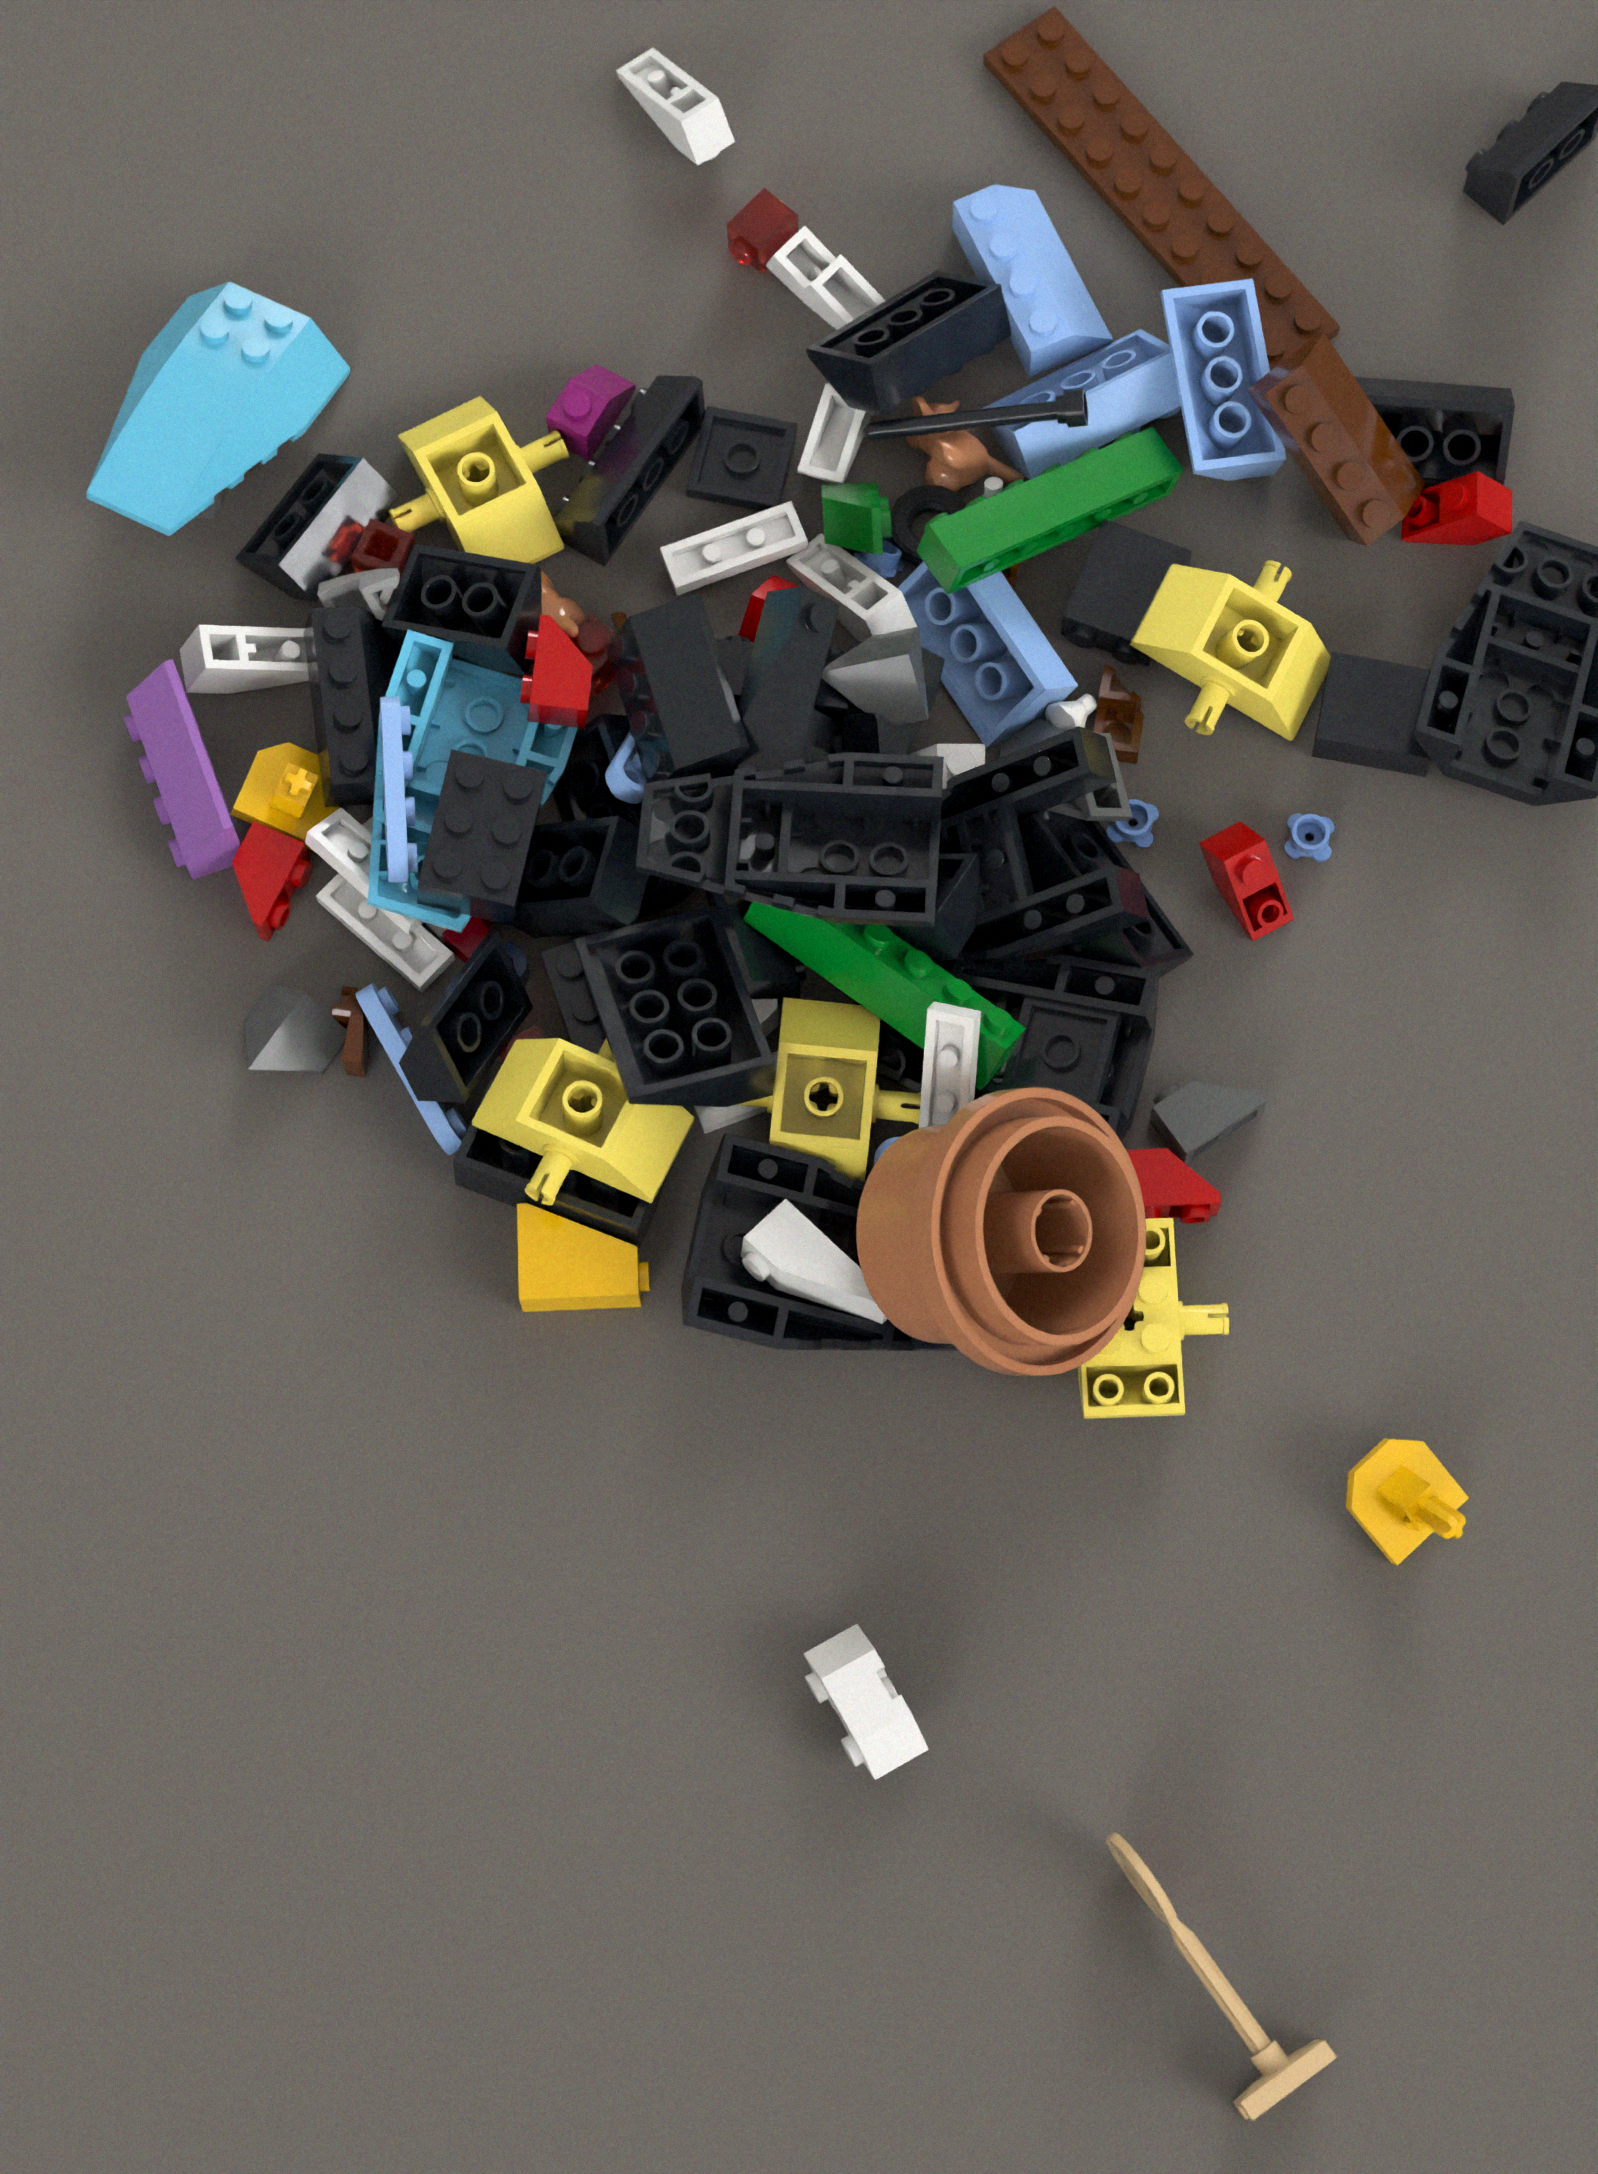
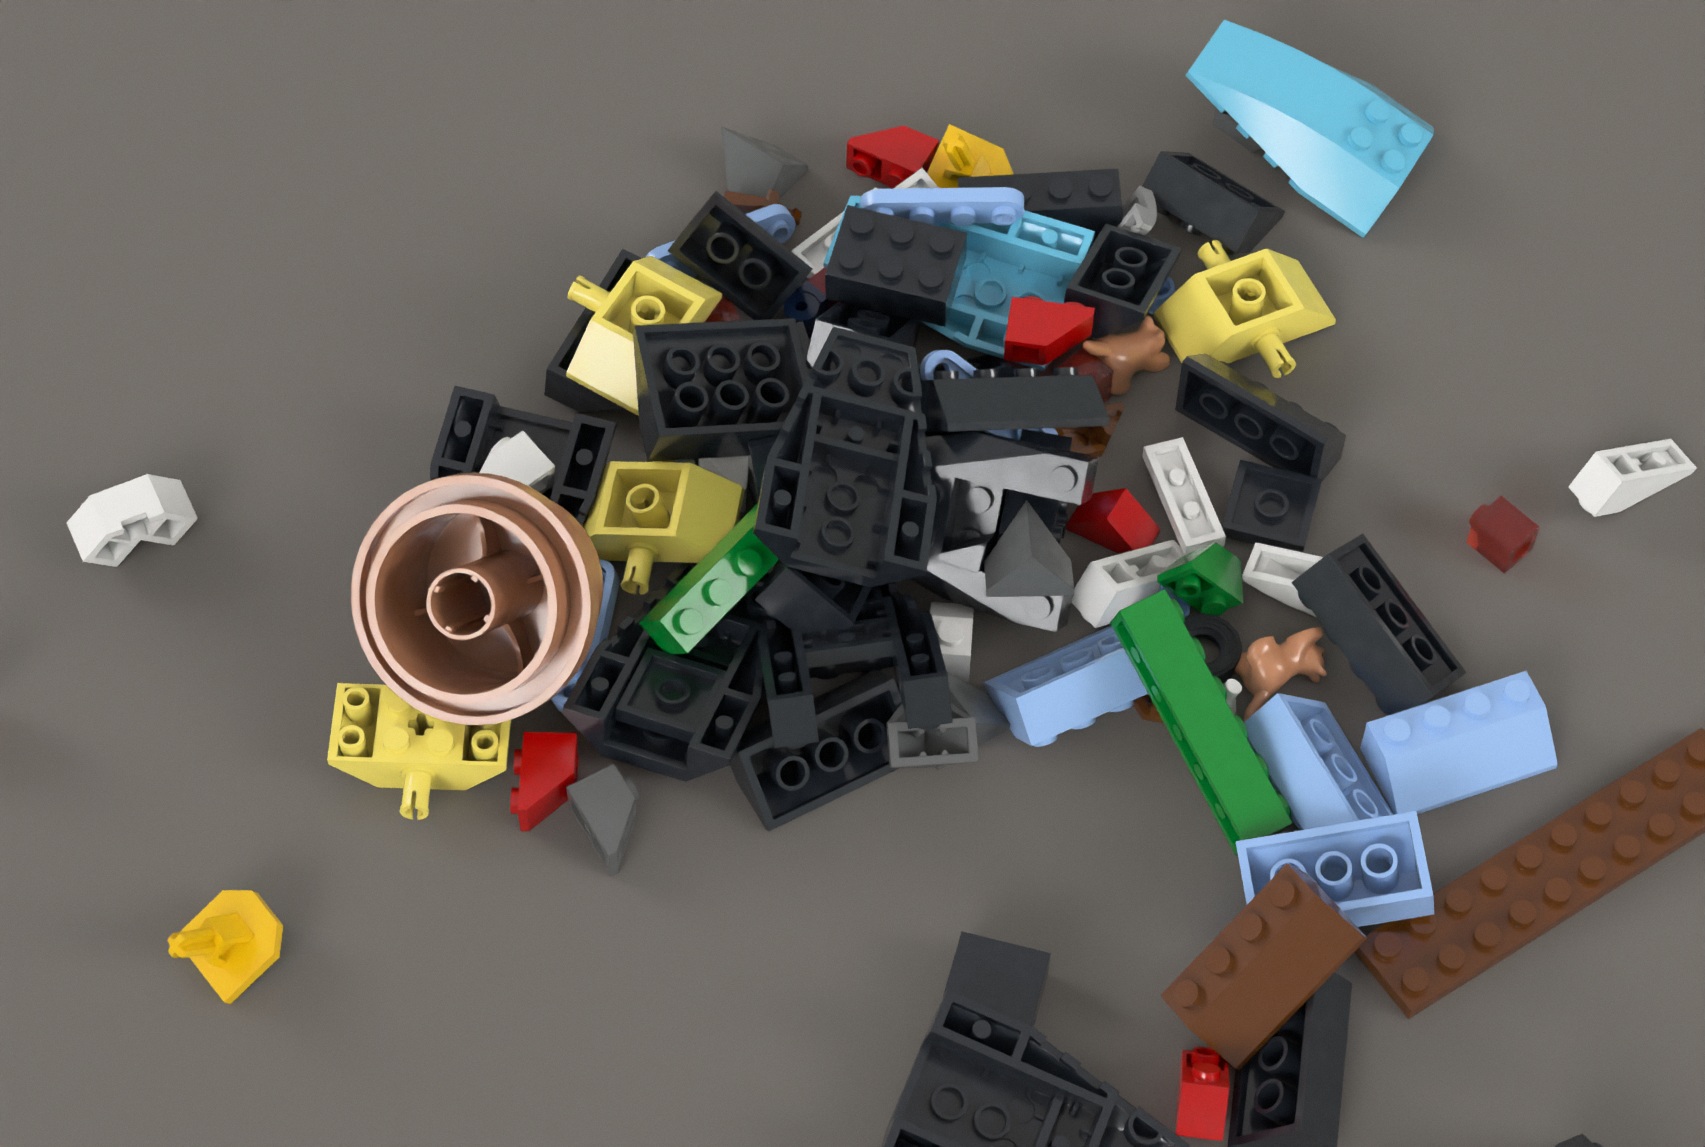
camera: 90 degrees right, 15 degrees down
medium lavender slope [123,659,241,880] -> none
white slope [180,625,309,694] -> none
clear red brick [351,518,416,595] -> none
yellow slope [517,1203,650,1312] -> none
magenta slope [546,364,636,461] -> none
white slope [765,225,885,330] -> none
black piece [863,388,1088,440] -> none
white plate [919,1001,981,1128] -> none
white rock [1044,694,1097,731] -> none
black brick [1061,519,1192,667] -> none
reddish brown slope [1093,665,1144,764] -> none
medium blue plate [1106,799,1159,849] -> none
light yellow slope [1130,560,1331,742] -> none
red slope [1199,821,1294,941] -> none
medium blue plate [1284,813,1335,862] -> none

